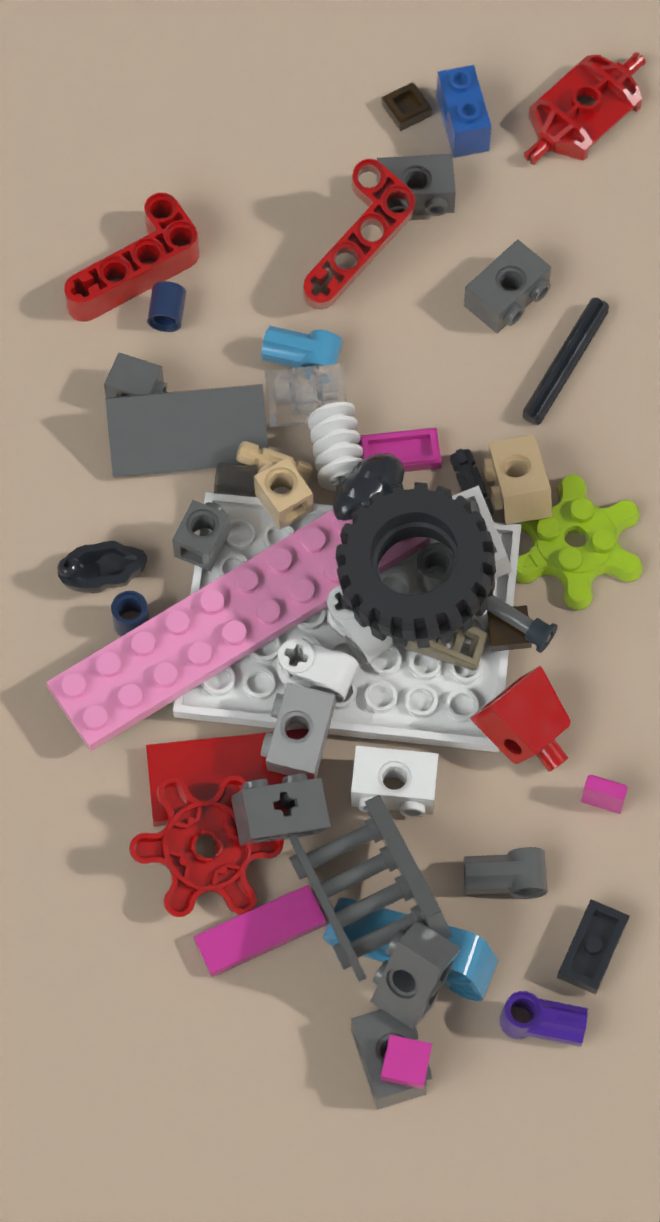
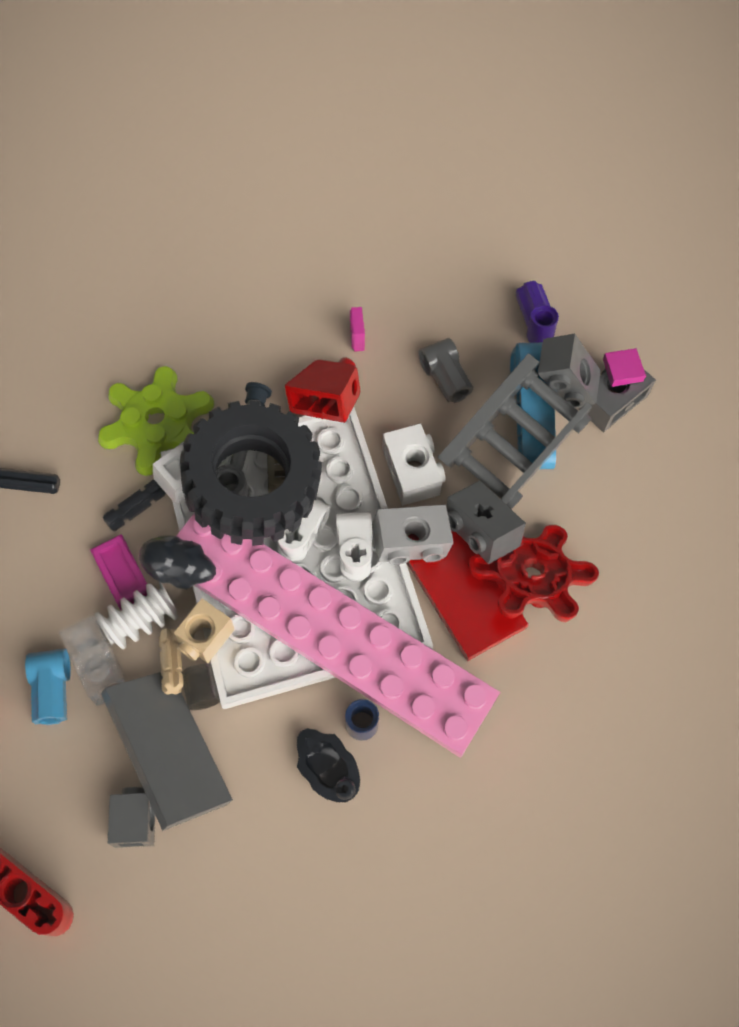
camera: 115 degrees left, 0 degrees up
dark blue beam [147,281,186,332] -> none
dark grey brick [172,500,231,571] -> none
dark pink tile [194,885,326,977] -> none
tan brick [483,434,552,525] -> none
black plate [557,899,630,995] -> none

